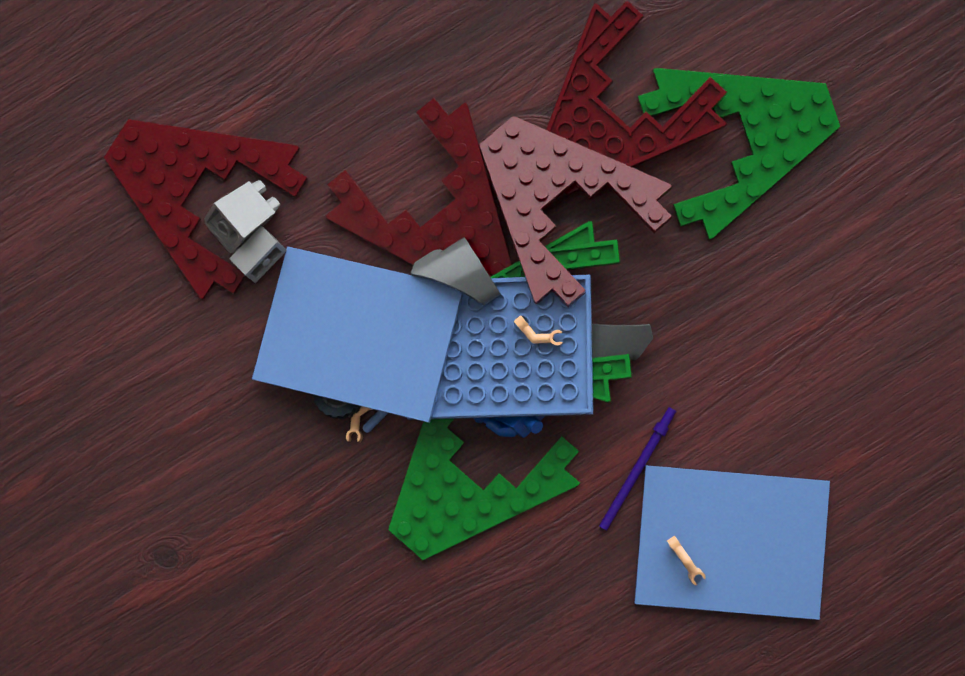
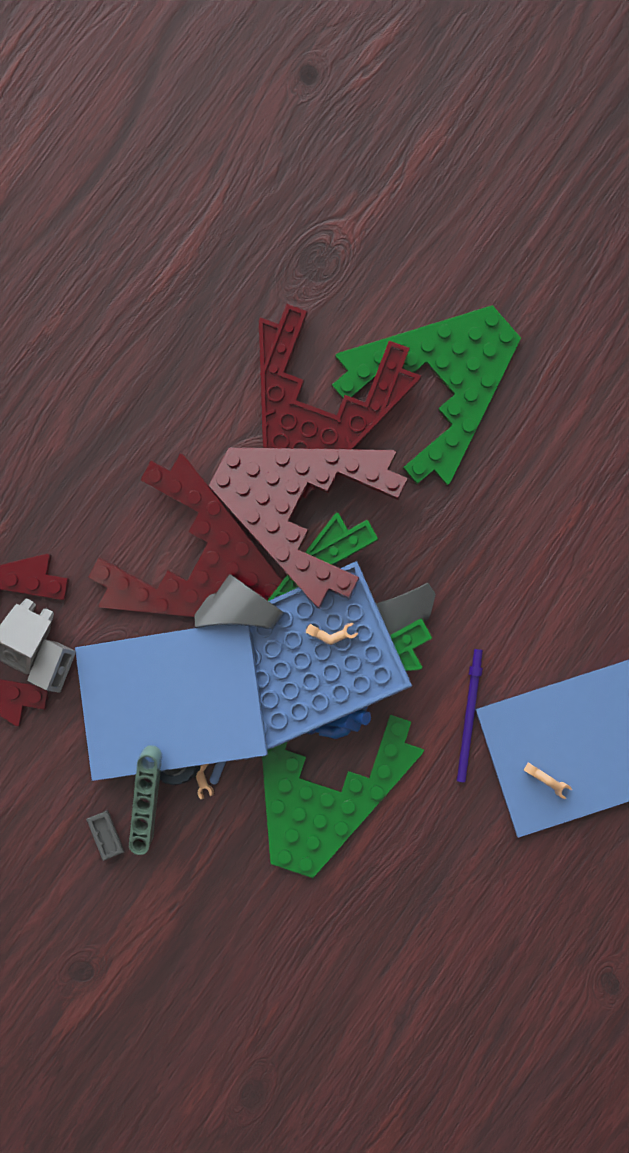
camera: 25 degrees left, 0 degrees up
none -> dark grey plate [86,810,125,861]
none -> sand green beam [129,746,162,855]

